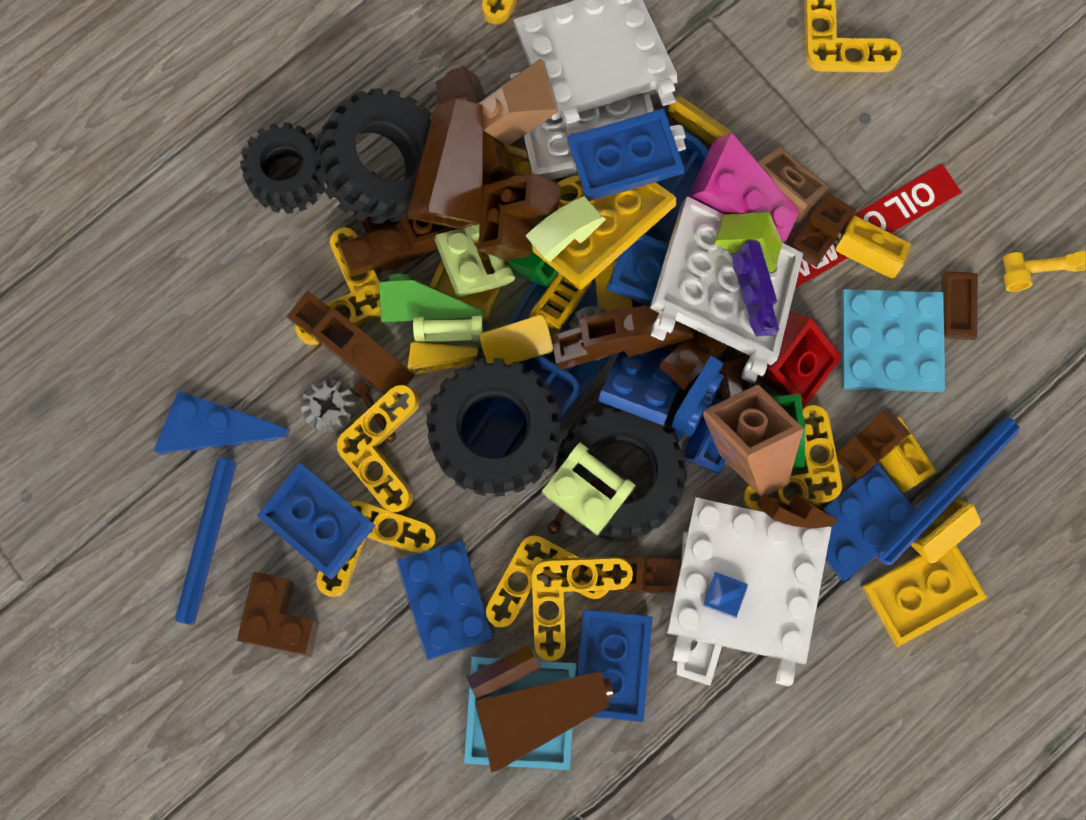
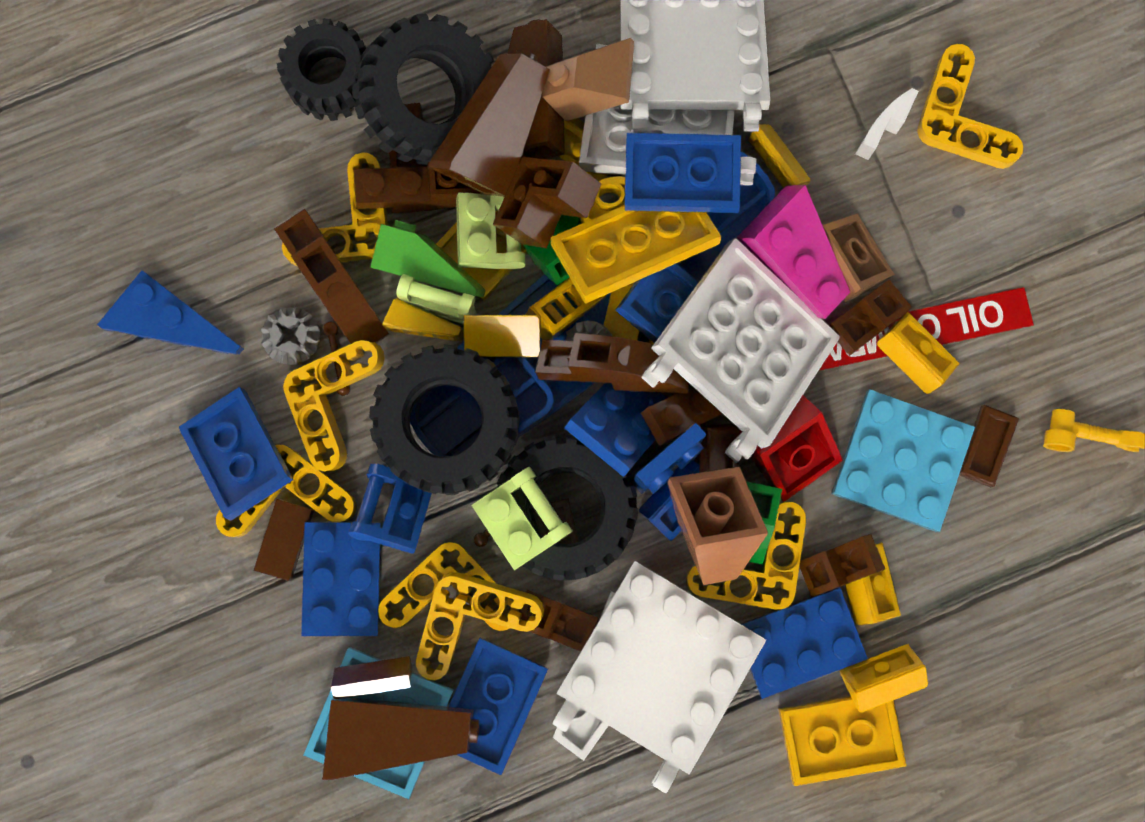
camera: 20 degrees right, 5 degrees up
blue axle [175,458,236,625] -> none
reddish brown brick [237,572,319,657] -> none
yellowish green slope [525,196,605,262] -> none
blue tile [703,572,748,618] -> none
lime slope [714,212,782,273] -> none
dark purple hinge [732,241,780,337] -> none
reddish brown slope [756,493,837,528] -> none
blue axle [875,418,1020,565] -> none
none -> reddish brown tile [253,499,314,581]
none -> blue plate [348,464,432,554]
none -> white slope [855,88,919,160]

